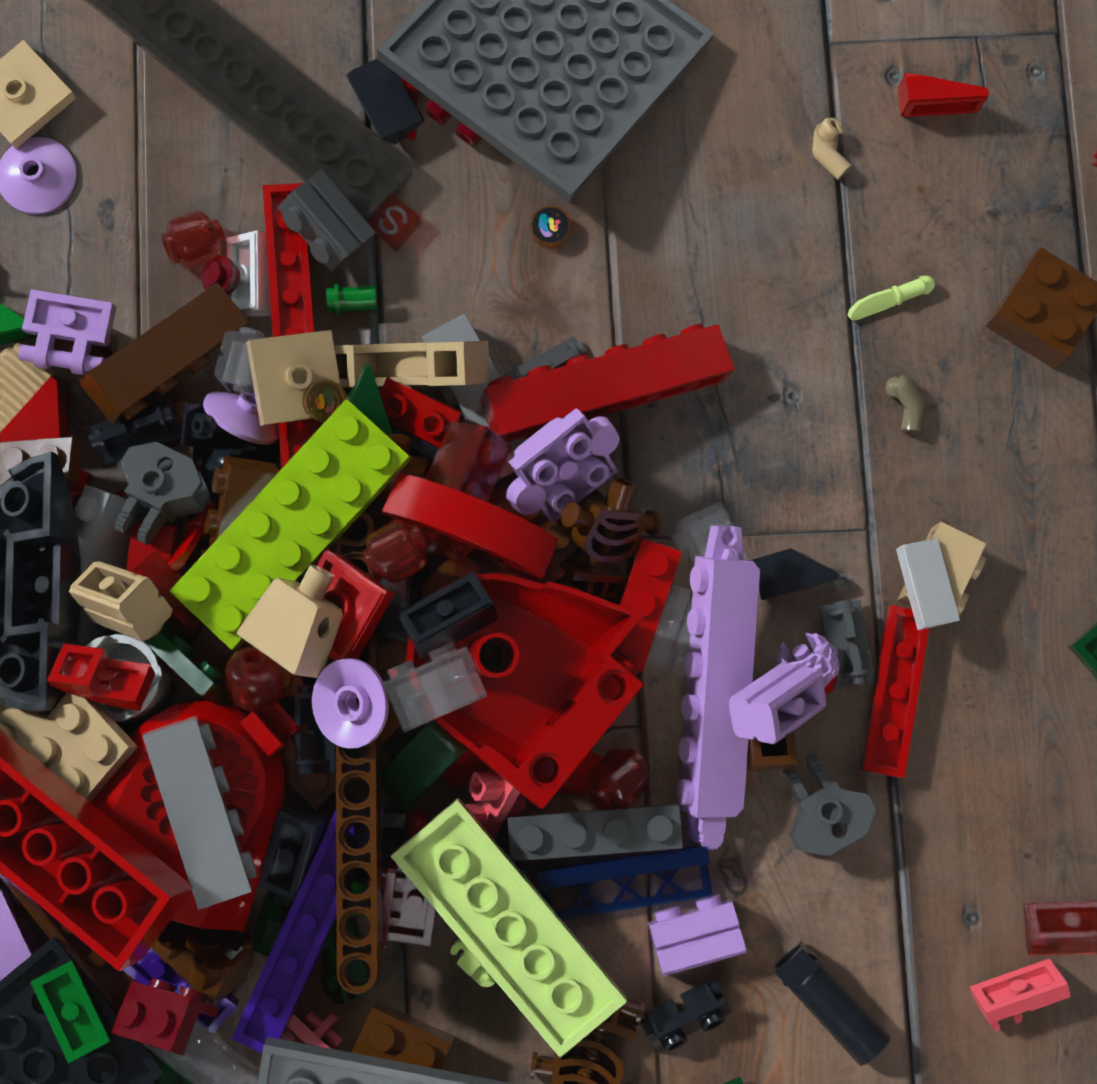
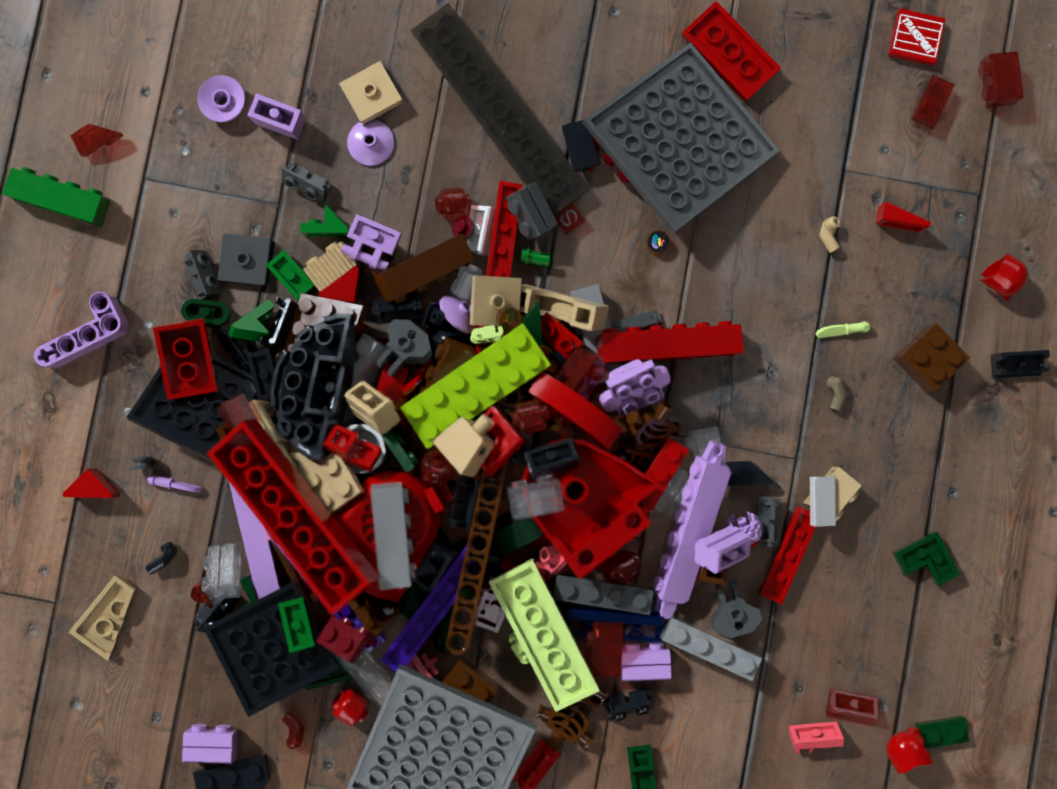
camera: 15 degrees right, 5 degrees up
lavender dish [312,658,389,748] -> none
black piece [775,941,891,1066] -> none
none -> yellowish green piece [470,325,503,344]
none -> clear red brick [586,622,623,677]
none -> light grey arch [659,616,762,681]

